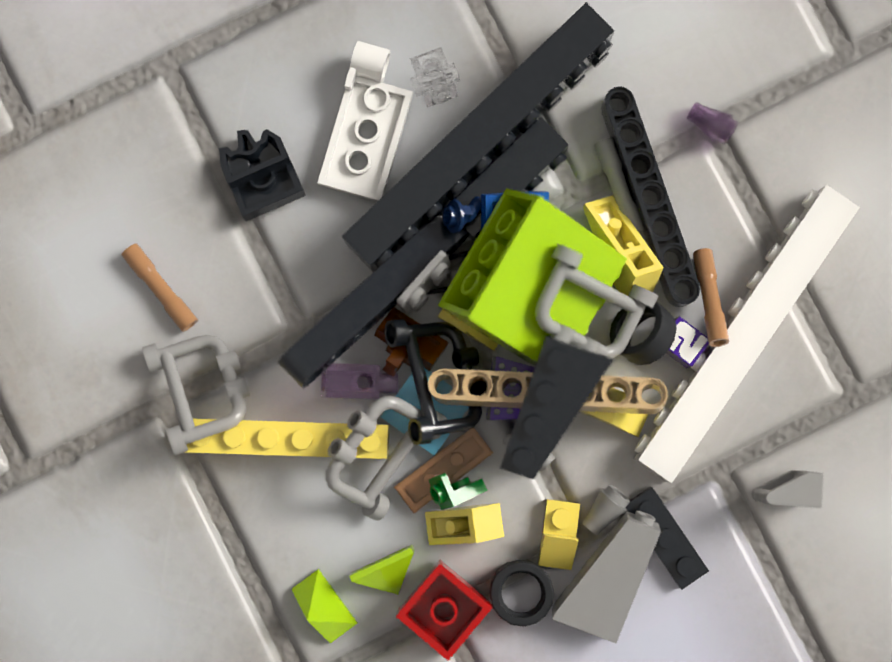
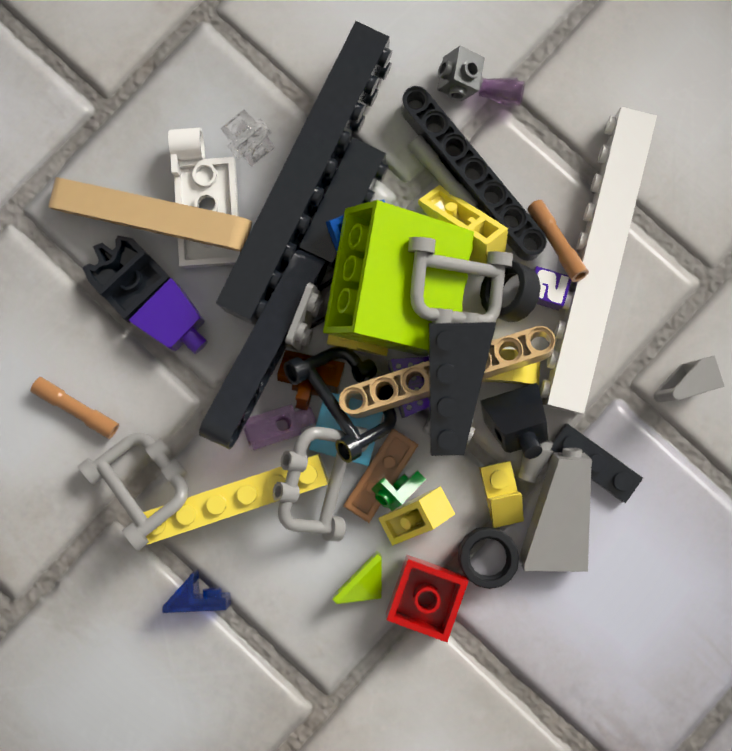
camera: 20 degrees left, 0 degrees up
lime slope [291,569,358,644] -> none
dark blue plate [442,196,481,234] -> none
none -> tan beam [48,177,252,252]
none -> dark purple torso [129,278,208,354]
none -> clear blue slope [162,569,231,613]
none -> dark grey brick [437,46,485,101]
none -> black torso [480,383,548,459]

